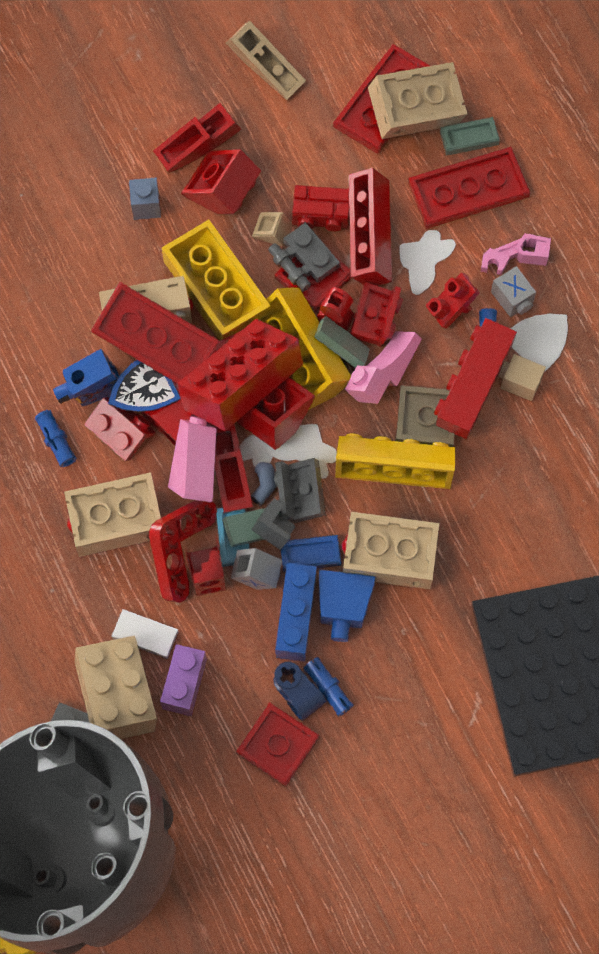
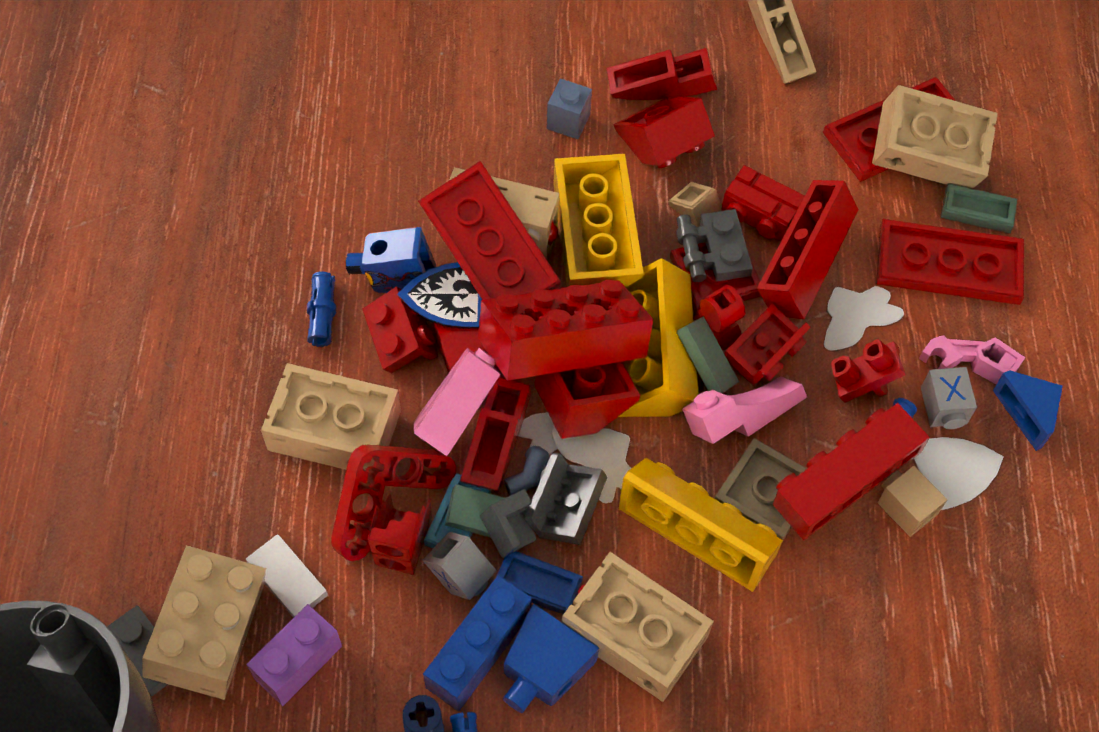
camera: 25 degrees right, 10 degrees down
none -> blue slope [993,370,1063,451]

